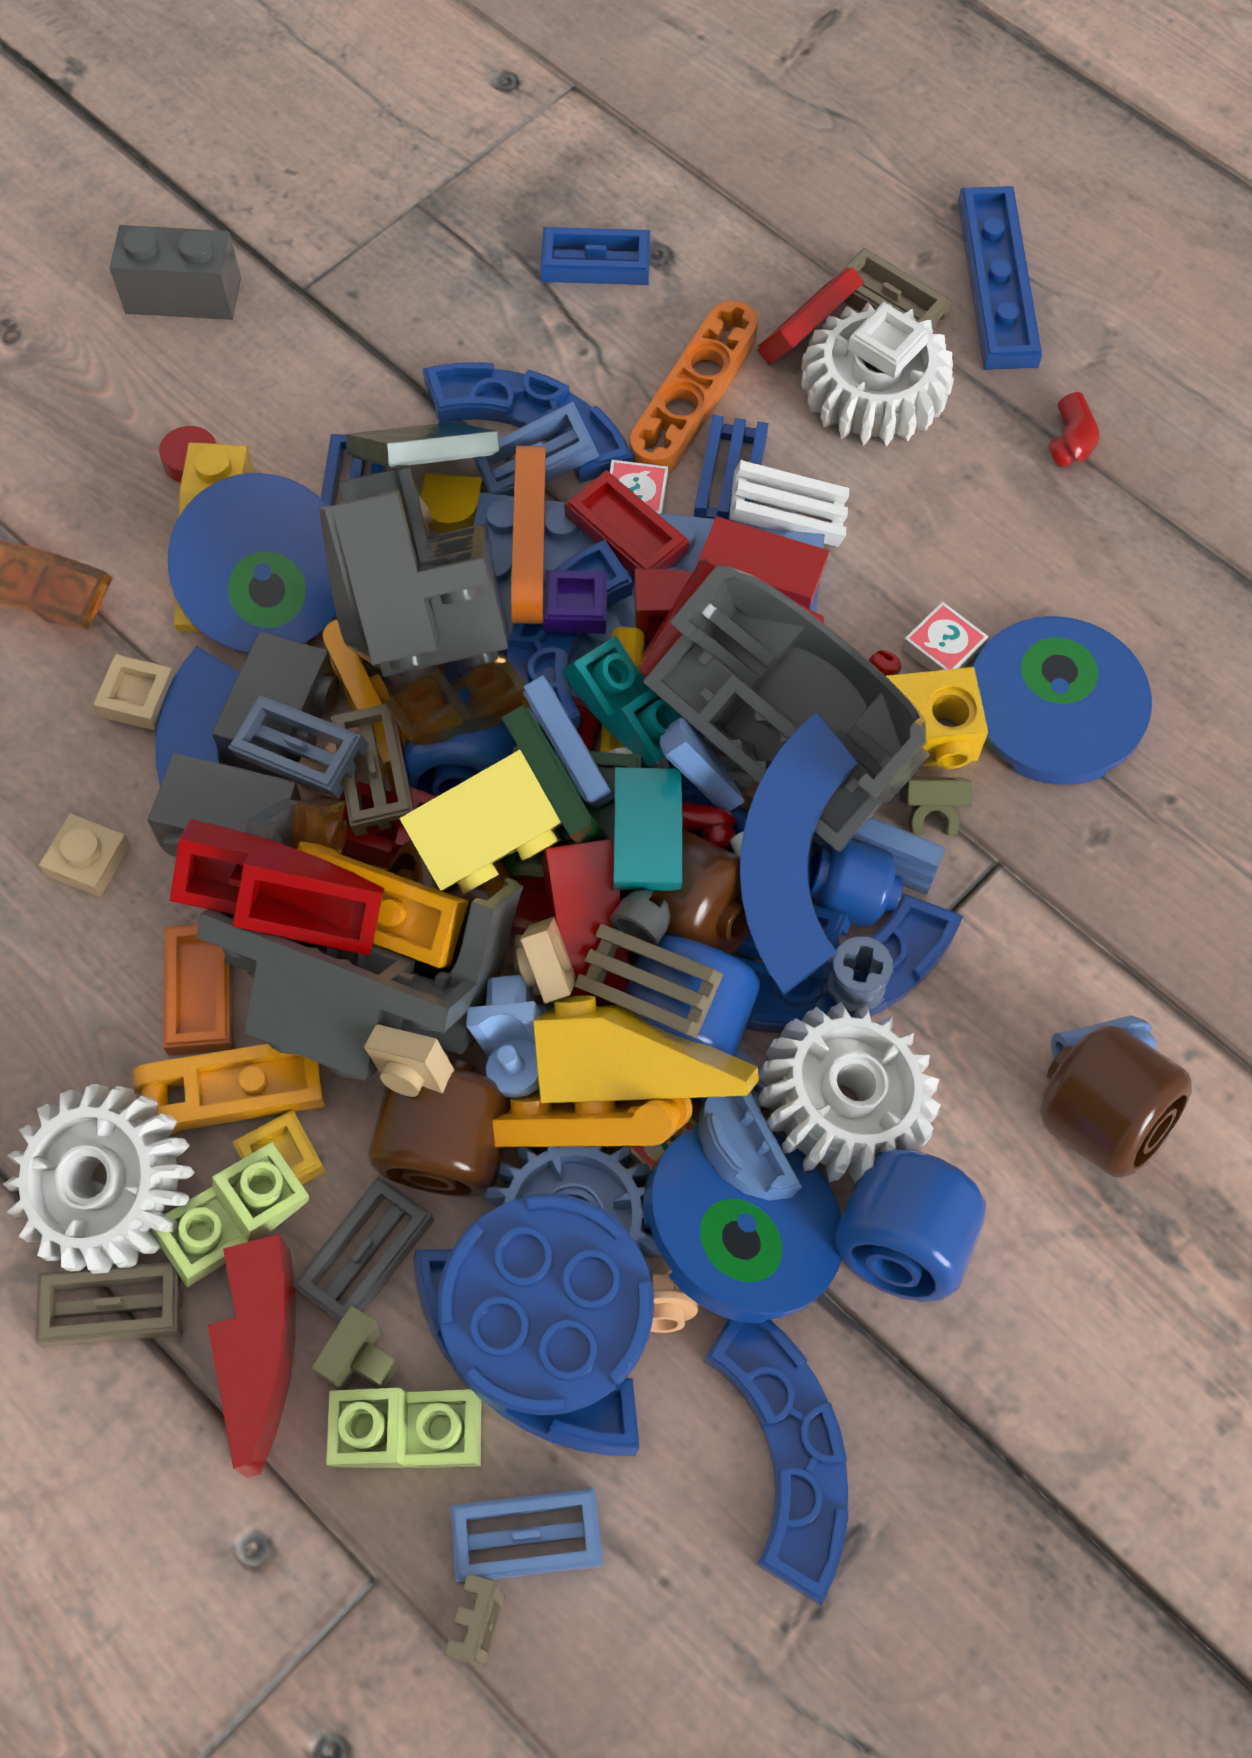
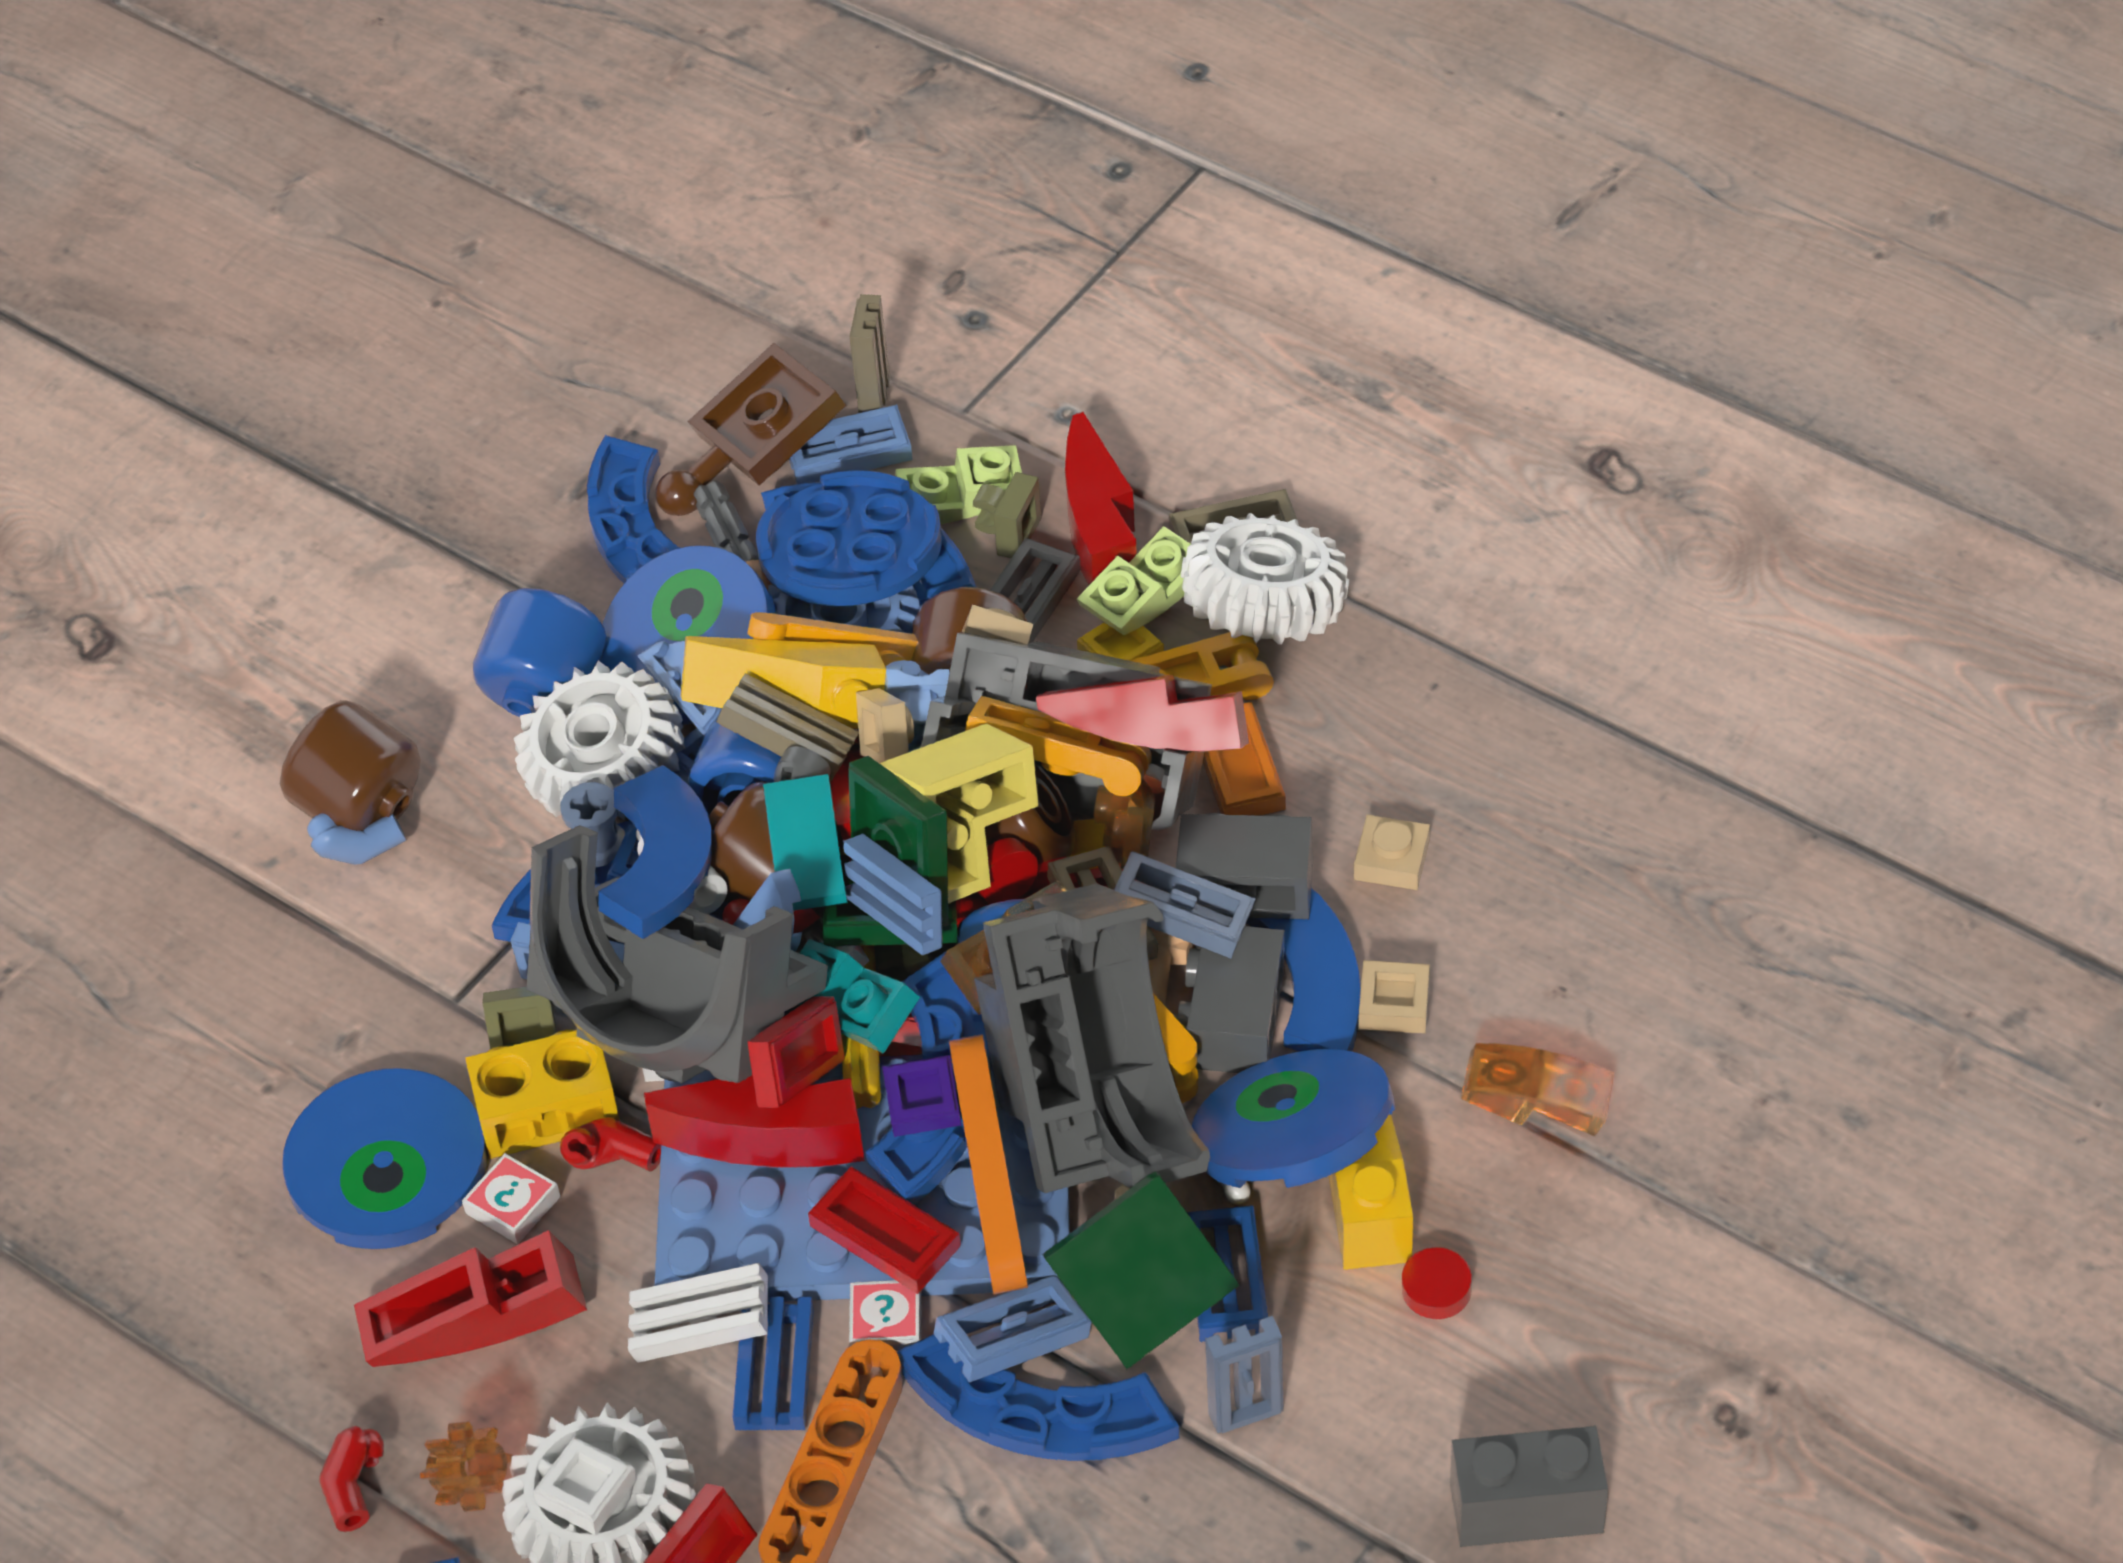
camera: 175 degrees right, 15 degrees down
red tile [697,516,829,609] -> none
none -> red slope [354,1230,587,1367]
none -> clear orange gear [419,1421,513,1511]
none -> reddish brown plate [655,343,847,516]
none -> dark grey axle [694,481,759,561]
none -> sand blue tile [1205,1316,1283,1434]

